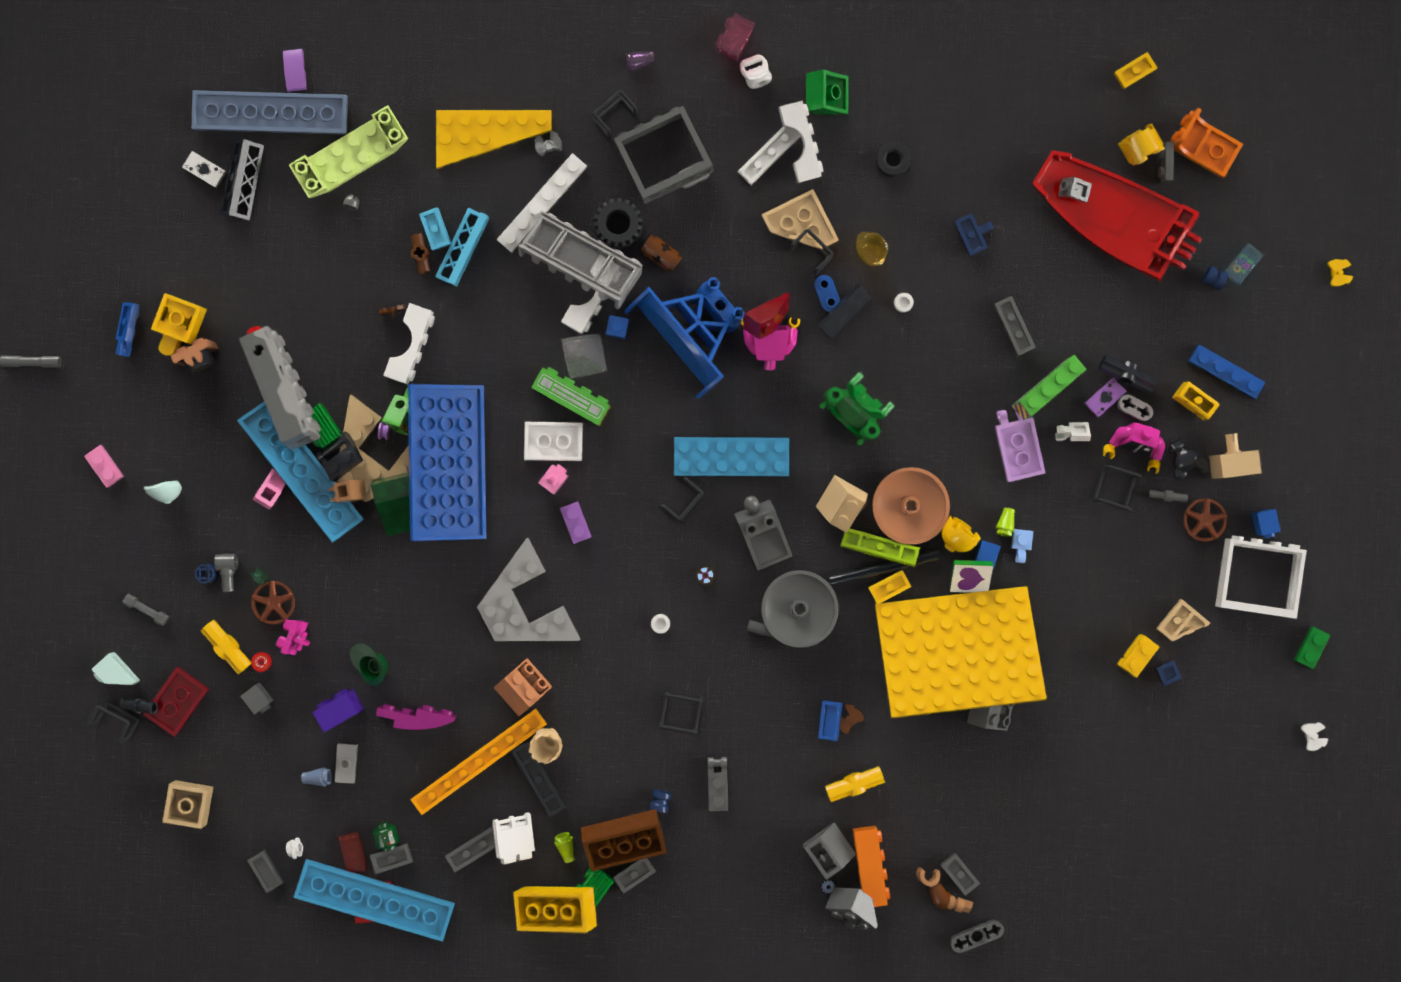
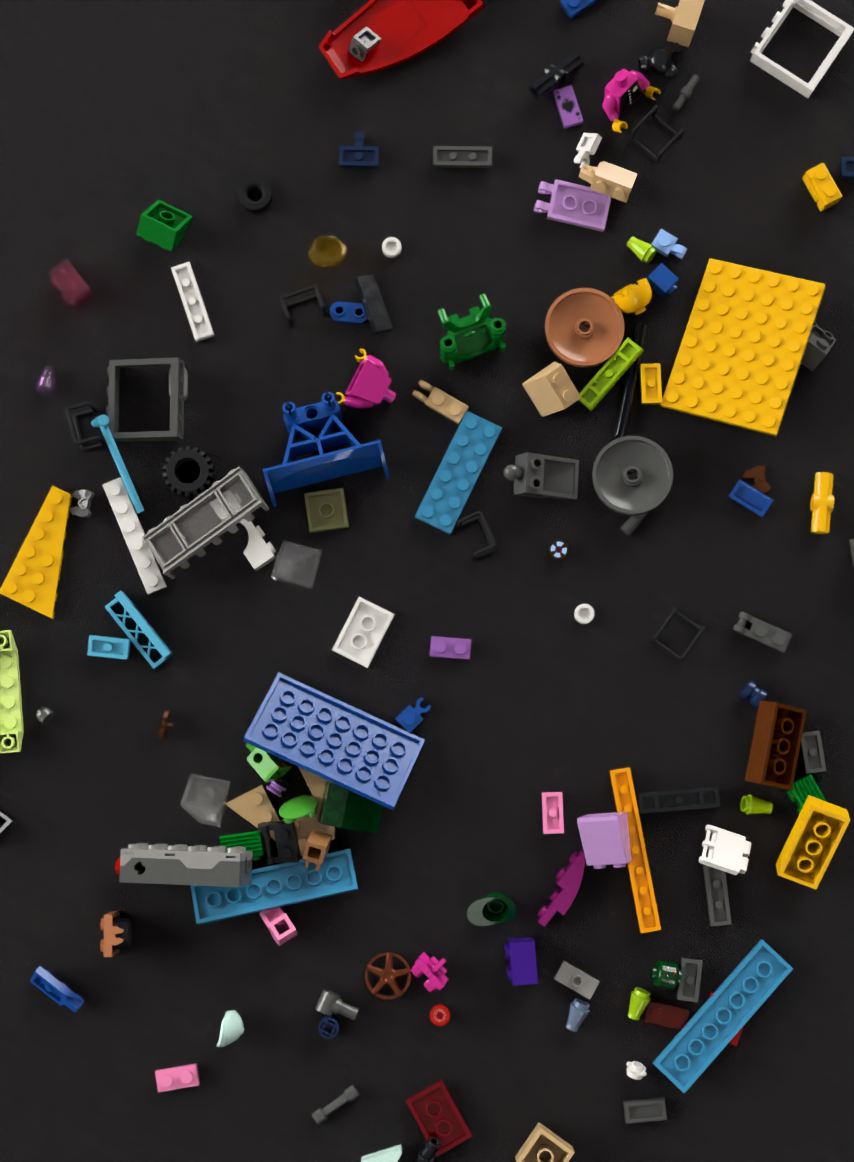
camera: 65 degrees left, 5 degrees down
dark grey piece [0,355,62,368] -> none
yellow brick [151,293,207,356] -> none
yellow piece [201,620,251,674] -> none
dark grey brick [240,683,274,715] -> none
clear green bush [250,567,269,586] -> none
white arch [383,303,435,384] -> none
reddish brown axle [410,233,431,274] -> none
light grey wing [477,538,581,641] -> none
nougat slope [494,658,552,716] -> none
tan hair [529,728,562,764] -> none
bright green brick [531,367,611,426] -> none
bright pink brick [538,464,569,494] -> none
blue brick [606,315,629,340] -> none
reddish brown piece [641,235,683,273] -> none
white piece [740,54,772,89] -> none
dark red slope [744,293,790,340] -> none
tan plate [762,189,839,250] -> none
white arch [778,101,823,183] -> none
tile [949,560,993,593] -> none
bright green brick [1012,355,1086,420] -> none
light grey beam [1117,395,1153,421] -> none
tan wing [1156,599,1210,641] -> none
yellow brick [1172,381,1219,420] -> none
copper wheel [1184,499,1227,542] -> none
blue brick [1251,509,1281,538] -> none
none -> medium azure bar [91,414,145,514]
none -> clear slope [181,774,230,827]
none -> bright green dish [279,795,318,823]
none -> olive tile [304,488,349,533]
none -> blue plate [396,697,431,733]
none -> tan hinge [412,380,469,424]
none -> bright pink plate [541,792,564,834]
none -> lavender slope [577,812,632,869]
none -> tan hinge [578,161,637,203]
none -> lime cone [627,987,651,1020]

